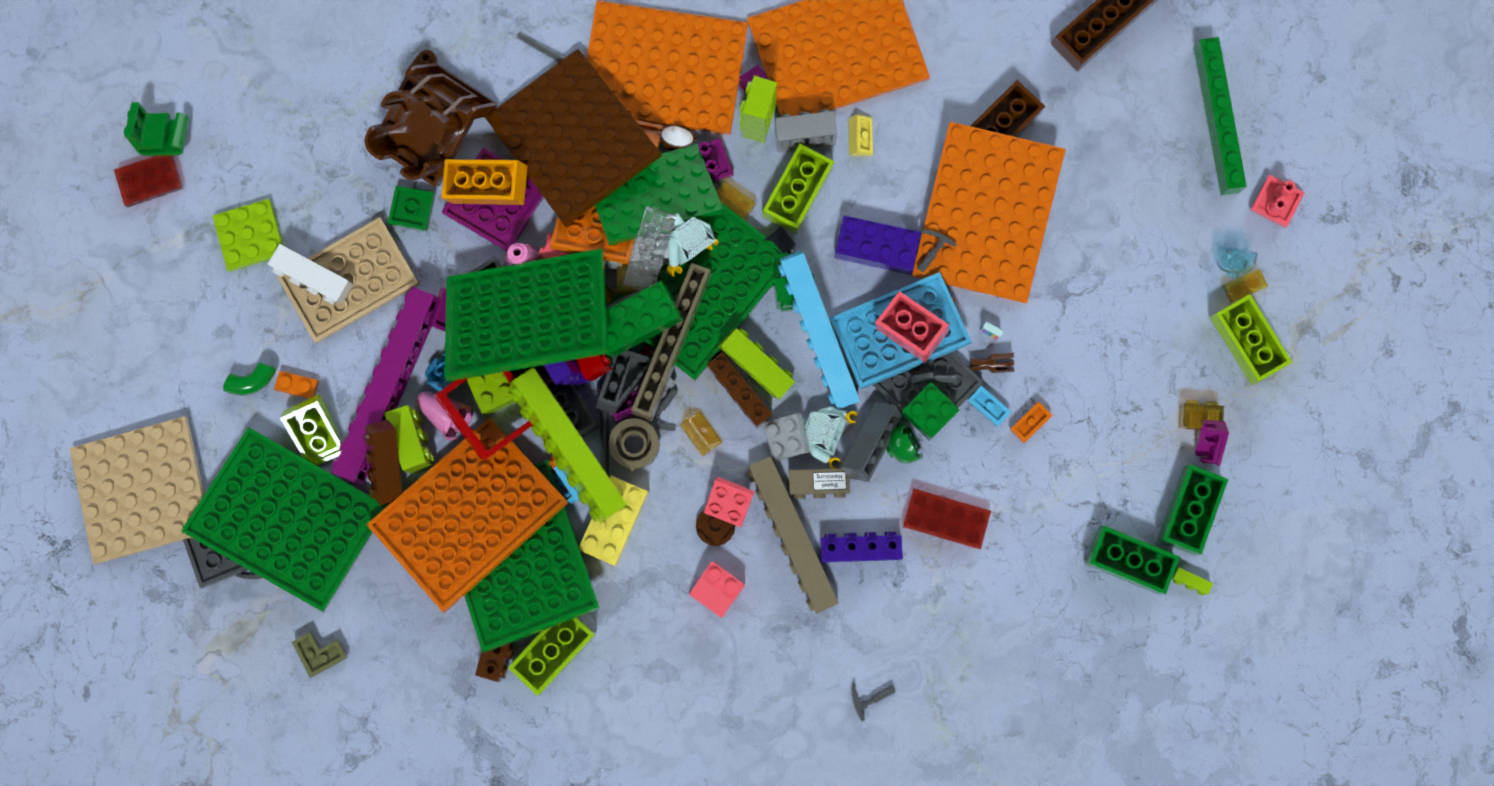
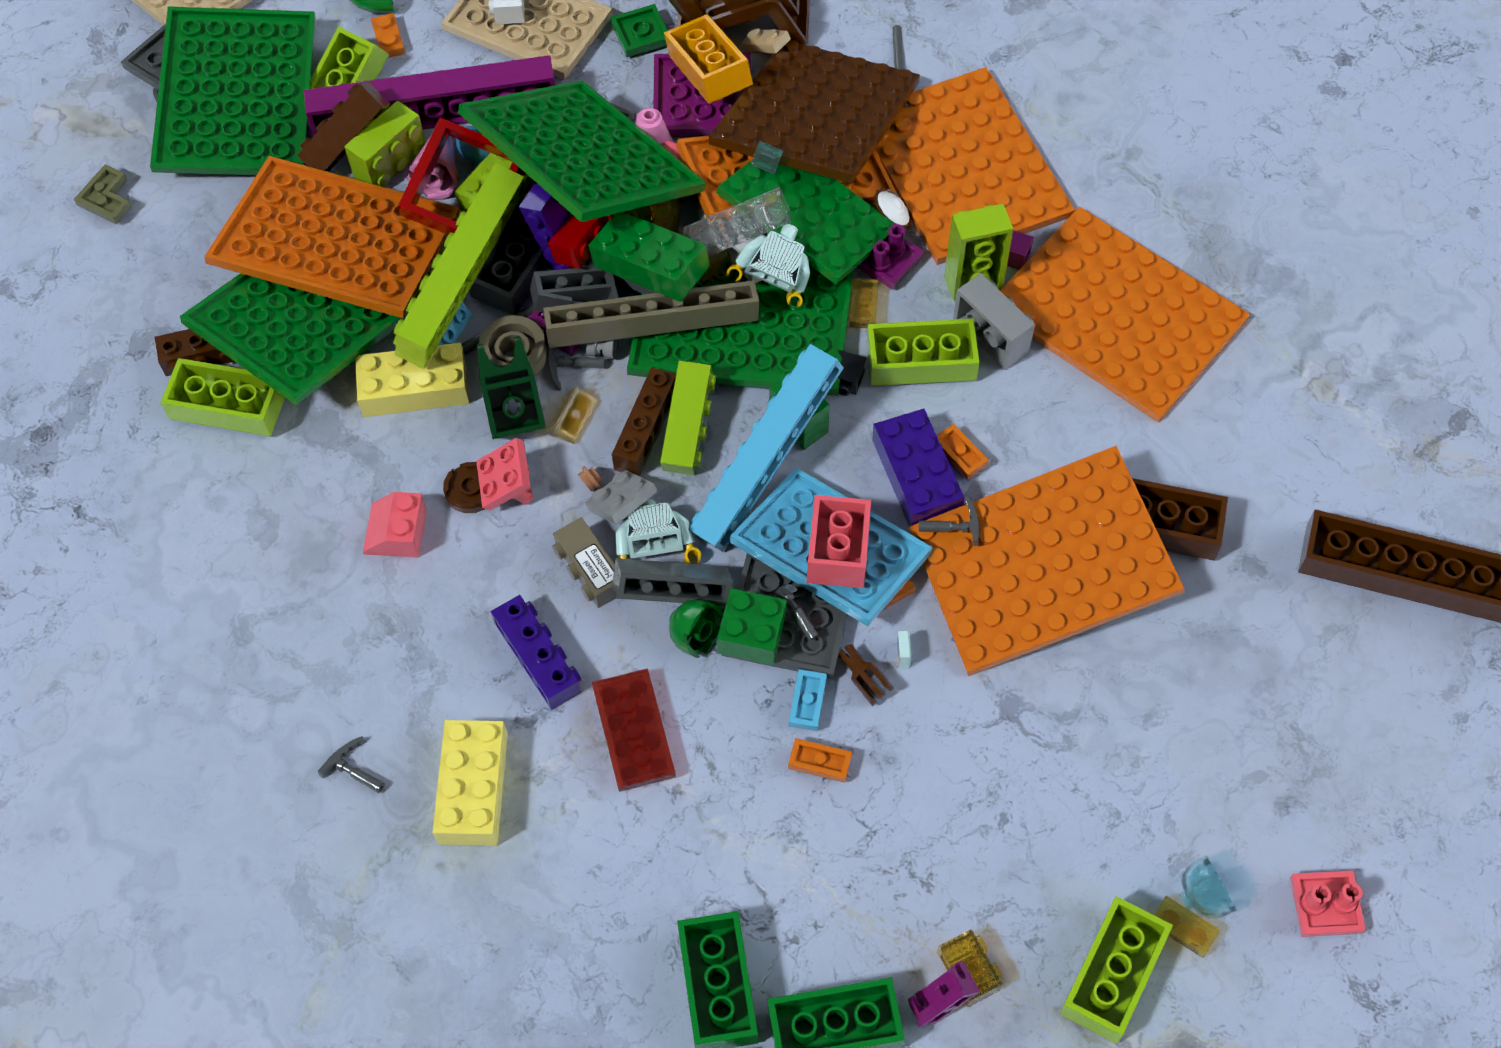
camera: 60 degrees right, 20 degrees down
dark tan brick [747,456,839,614] -> none
light yellow slope [848,115,873,156] -> none
green brick [1193,37,1247,195] -> none
none -> light yellow brick [432,720,508,846]
none -> dark green brick [477,336,546,439]
none -> nougat plate [578,466,602,491]
none -> tan plate [740,28,791,53]
none -> clear light blue tile [751,141,783,174]
none -> orange plate [937,423,989,480]

